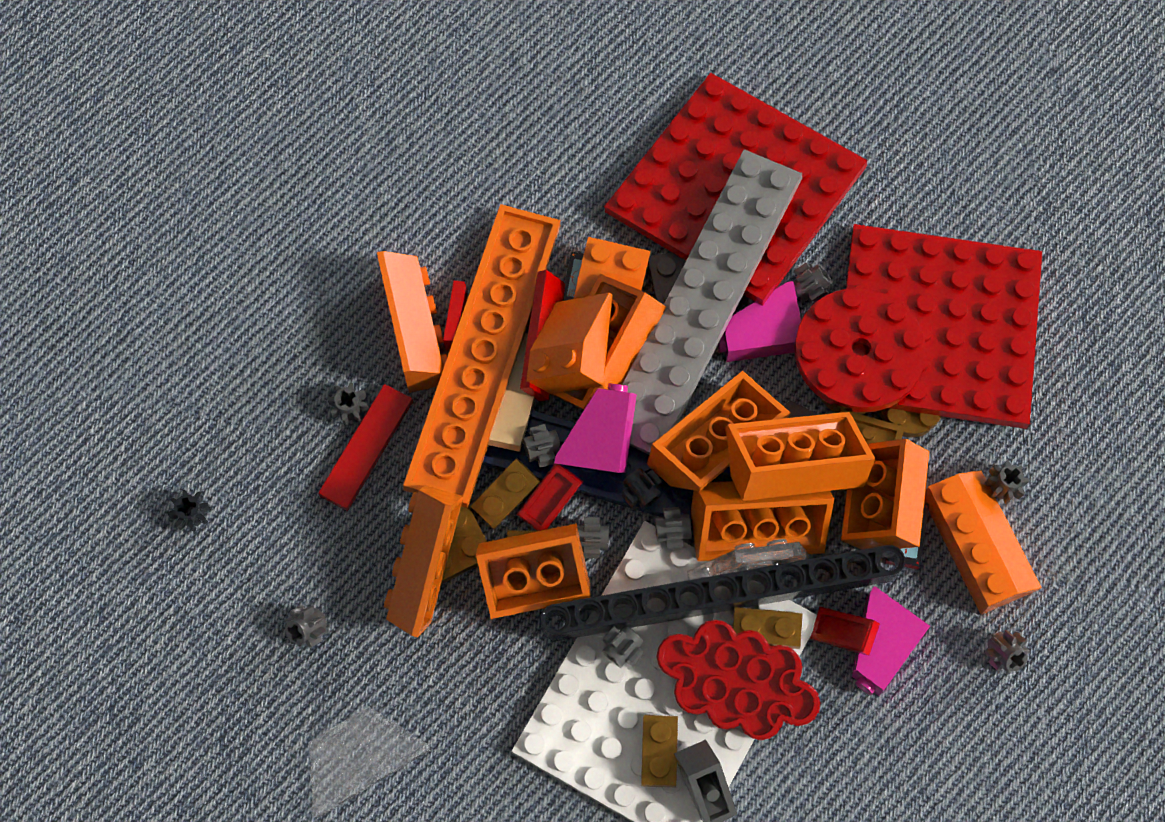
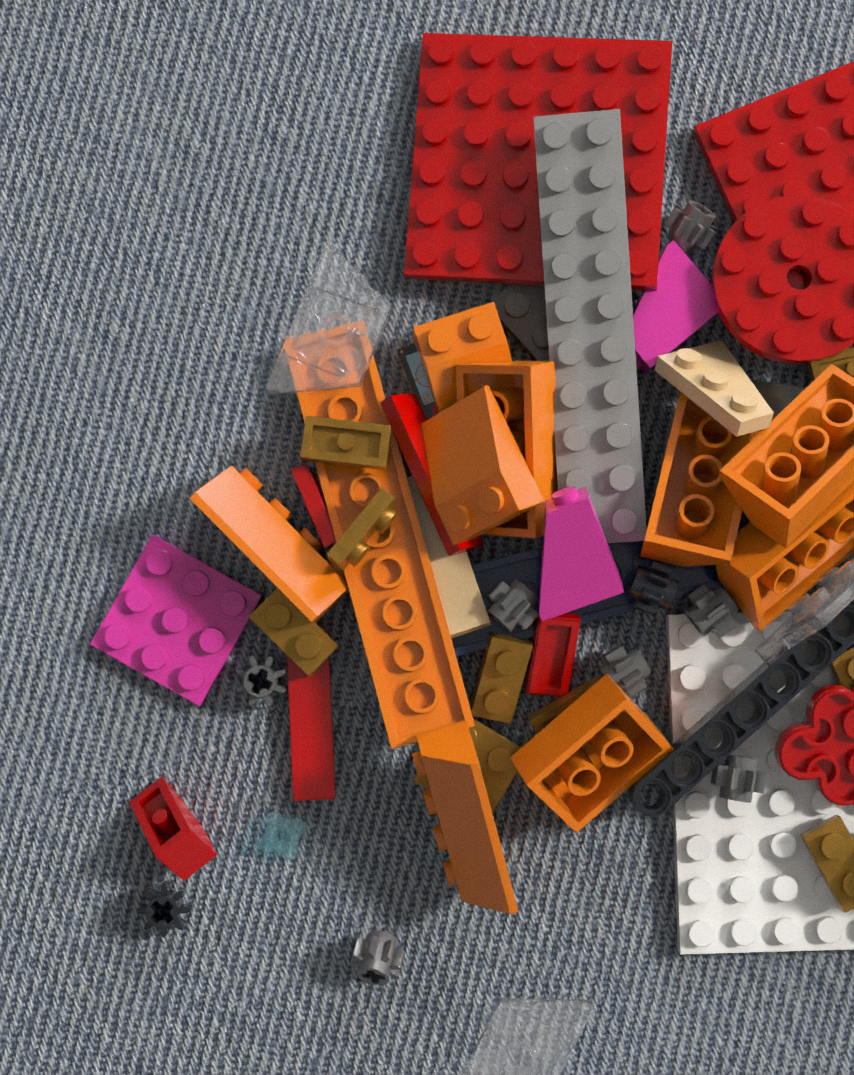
camera: 35 degrees left, 15 degrees up
none -> dark pink plate [90,534,263,706]
none -> red slope [129,776,218,881]
none -> pearl gold plate [249,588,339,677]
none -> clear light blue plate [258,811,306,859]
none -> clear wing [265,241,391,394]
none -> pearl gold plate [300,416,391,471]
none -> pearl gold plate [326,487,397,571]
none -> tan wing [655,340,774,437]

